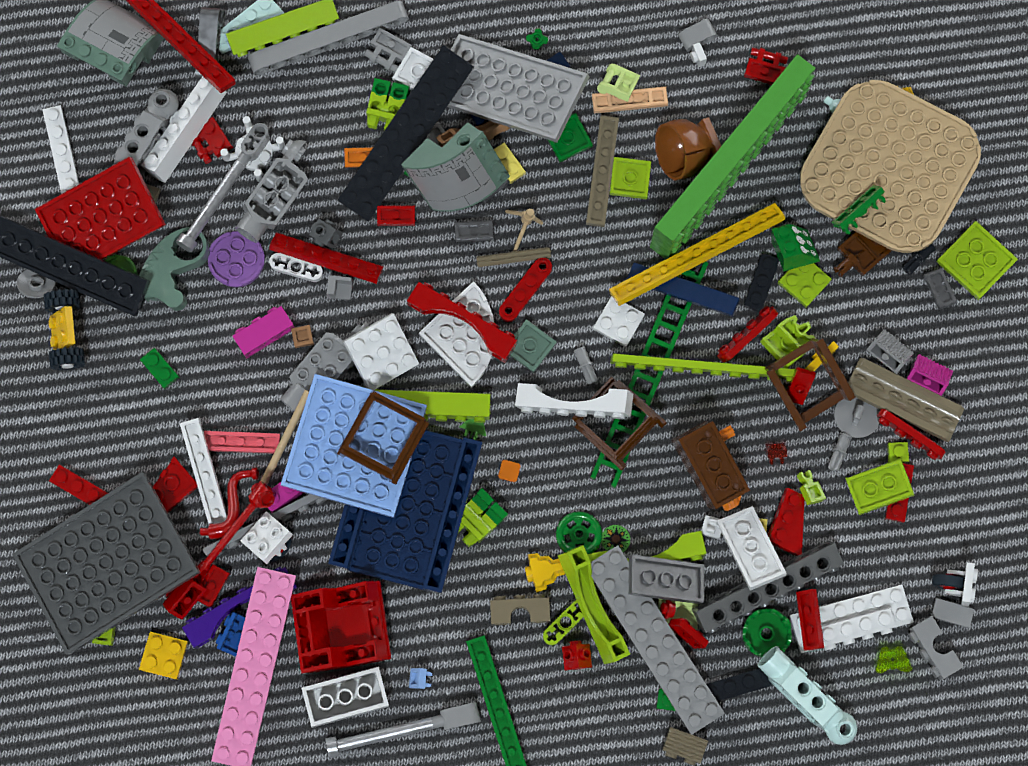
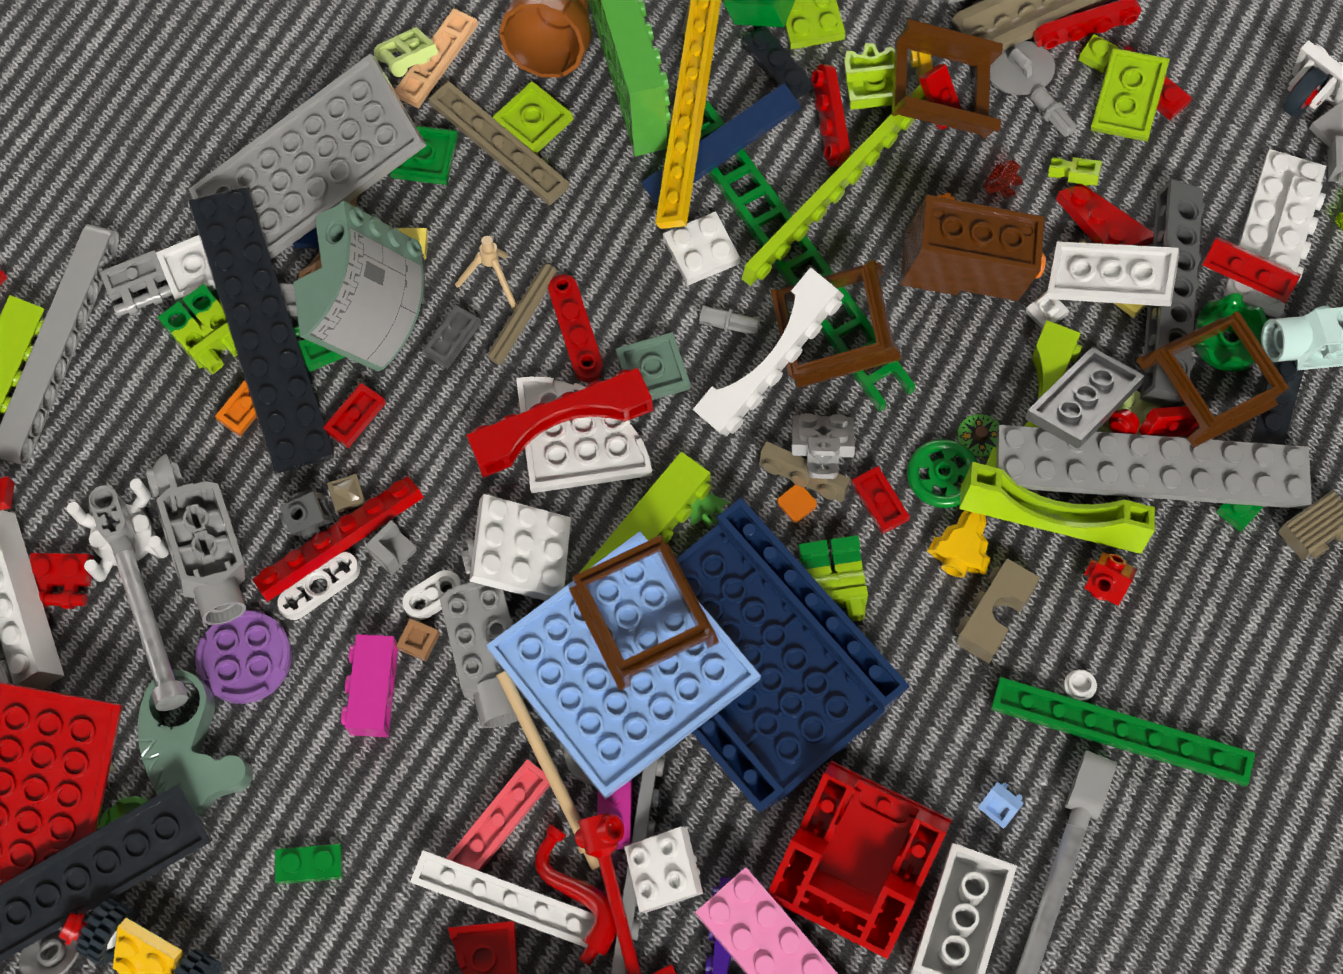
camera: 50 degrees left, 10 degrees down
green plate [526,29,548,50] -> none
lime beam [543,600,584,646] -> none
none -> red plate [58,912,87,946]
none -> dark tan tile [327,474,366,514]
none -> white plate [403,570,462,620]
none -> dark tan plate [759,441,851,503]
none -> light grey plate [792,413,855,479]
none -> red plate [851,466,910,535]
none -> white plate [1064,669,1097,702]
none -> reddish brown piece [1137,311,1289,448]

